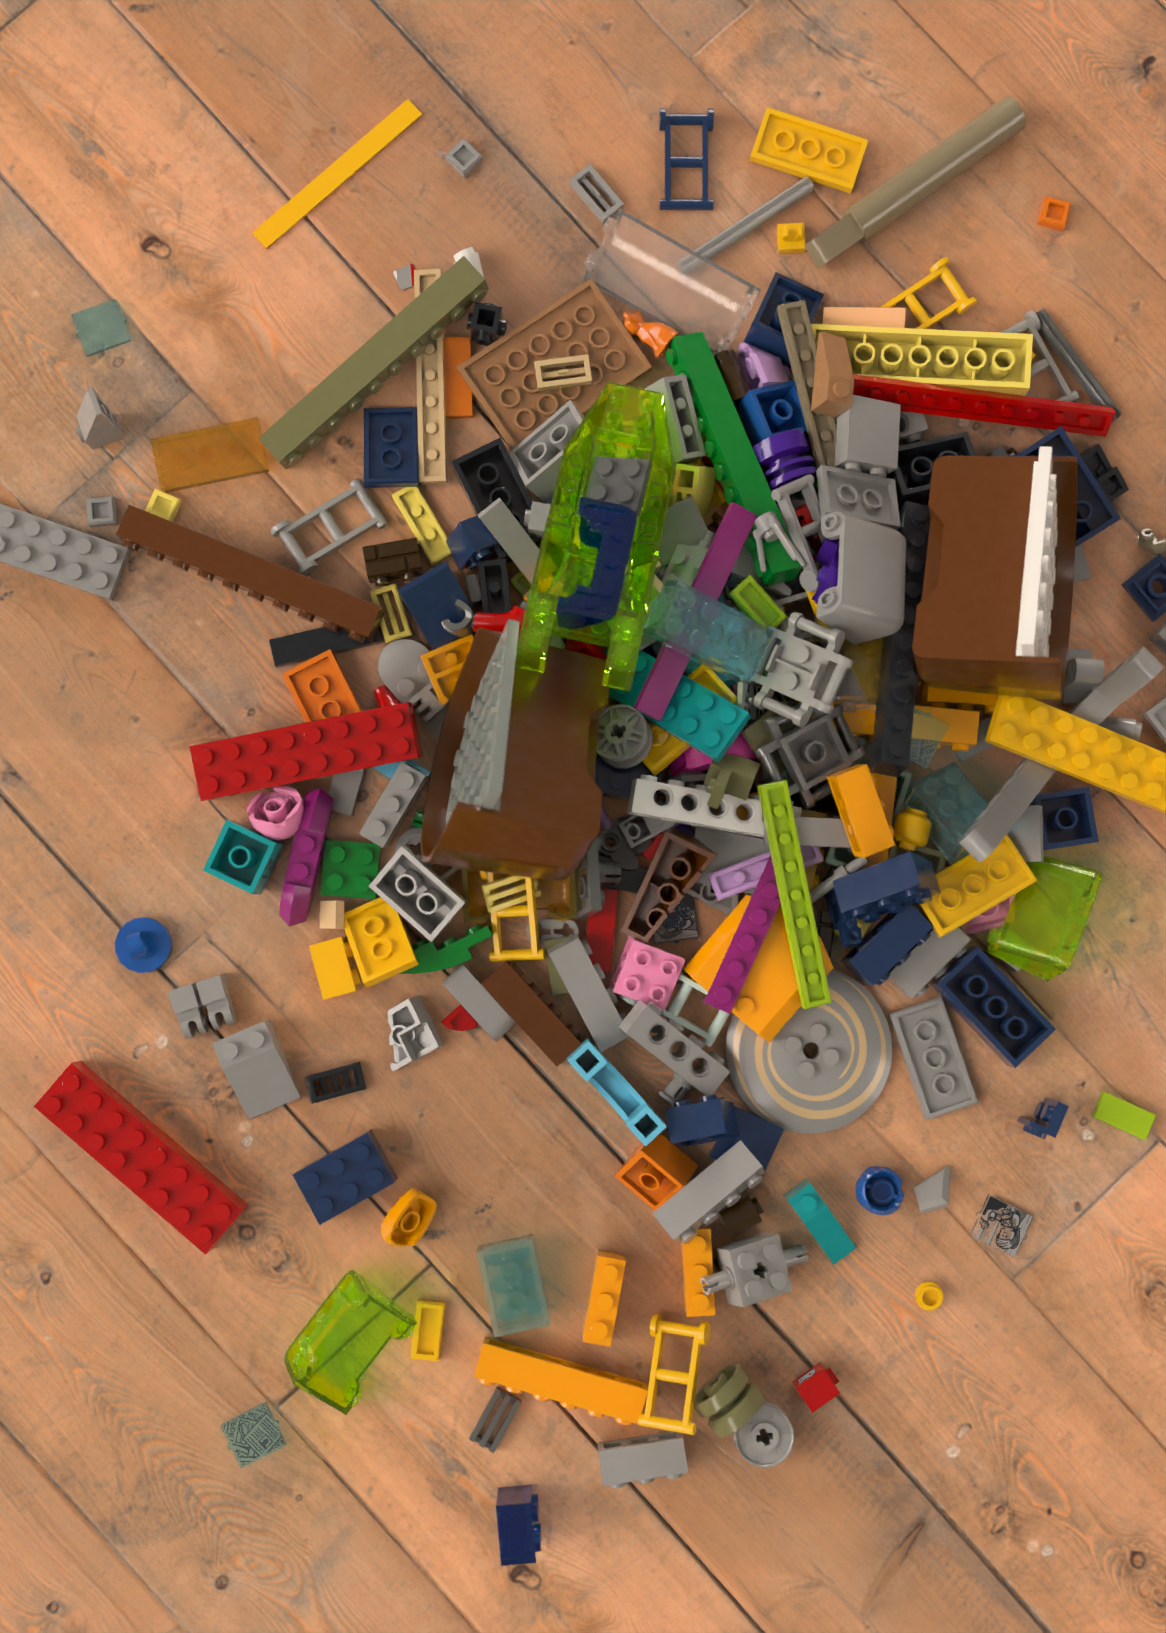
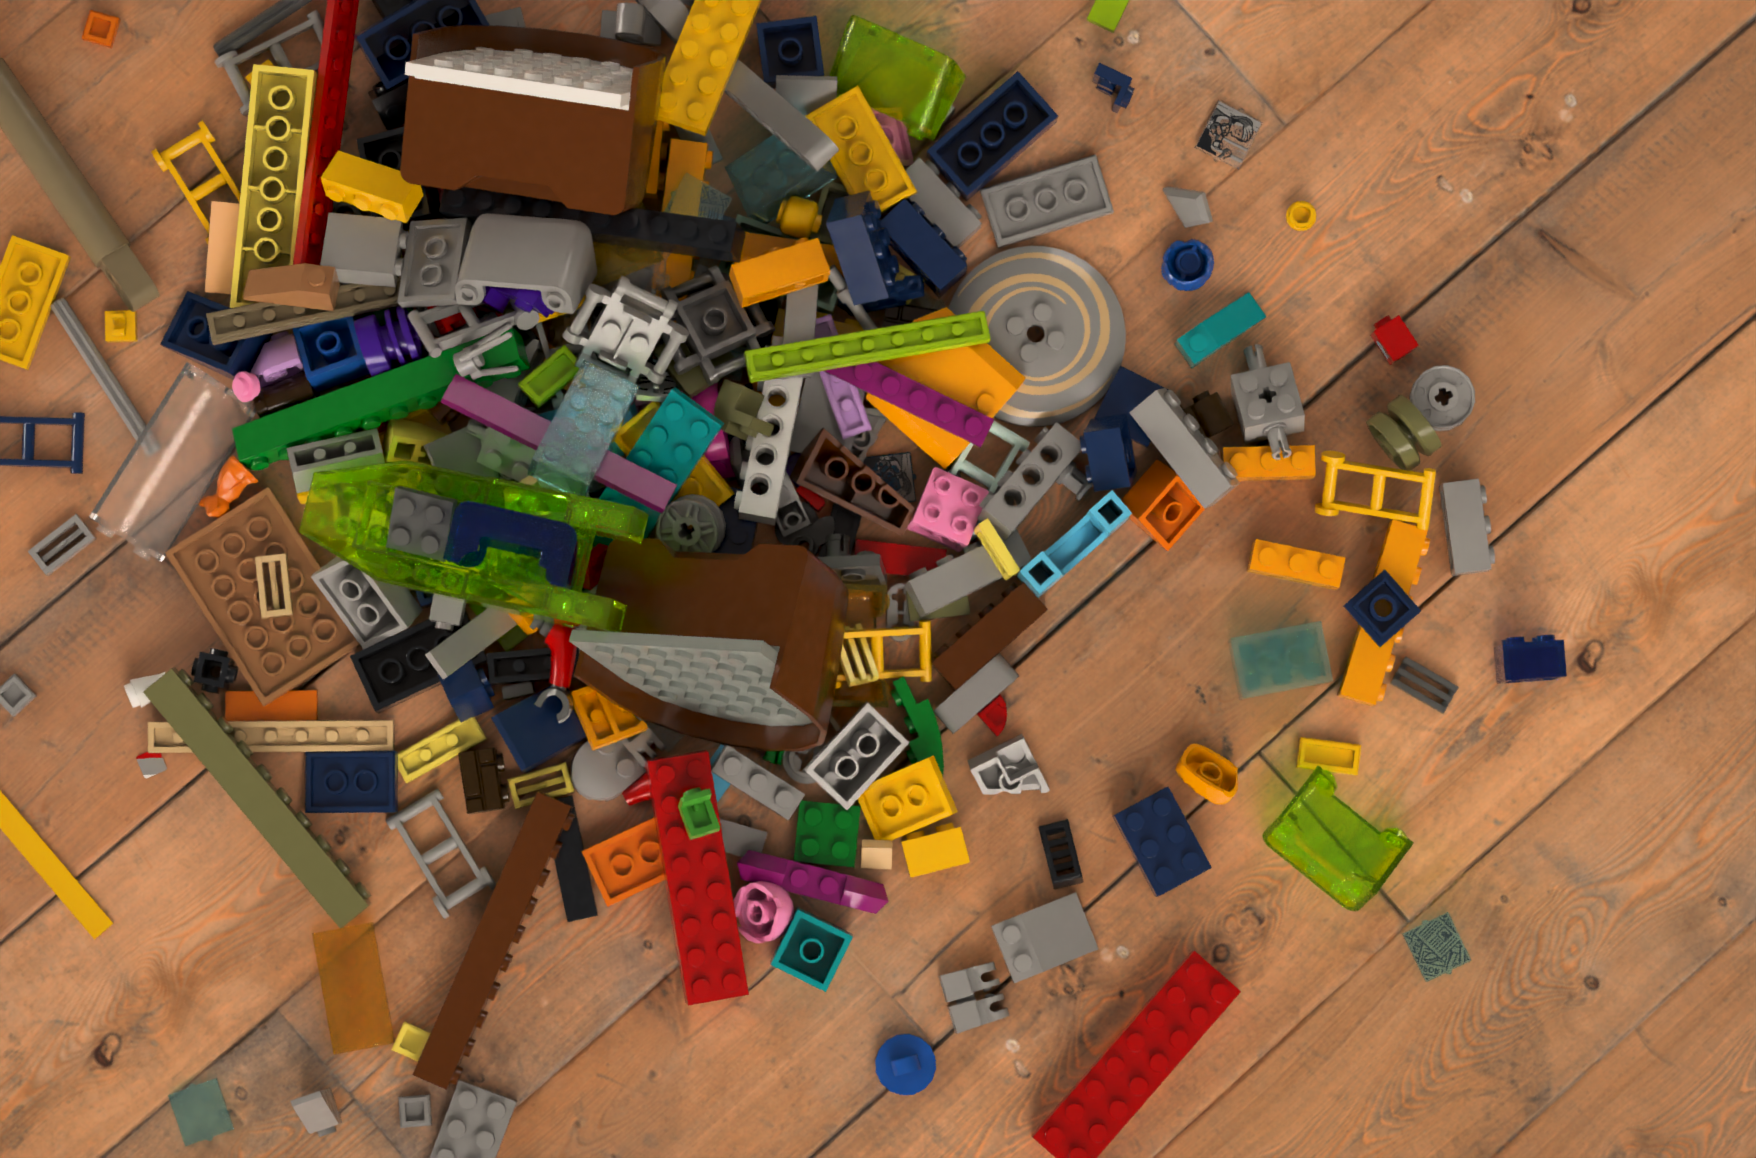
camera: 85 degrees left, 0 degrees up
none -> bright pink plate [232,371,260,402]
none -> yellow brick [321,150,423,223]
none -> bright green bracket [678,788,720,840]
none -> light yellow tile [973,518,1020,580]
none -> dark blue piece [1343,570,1421,648]

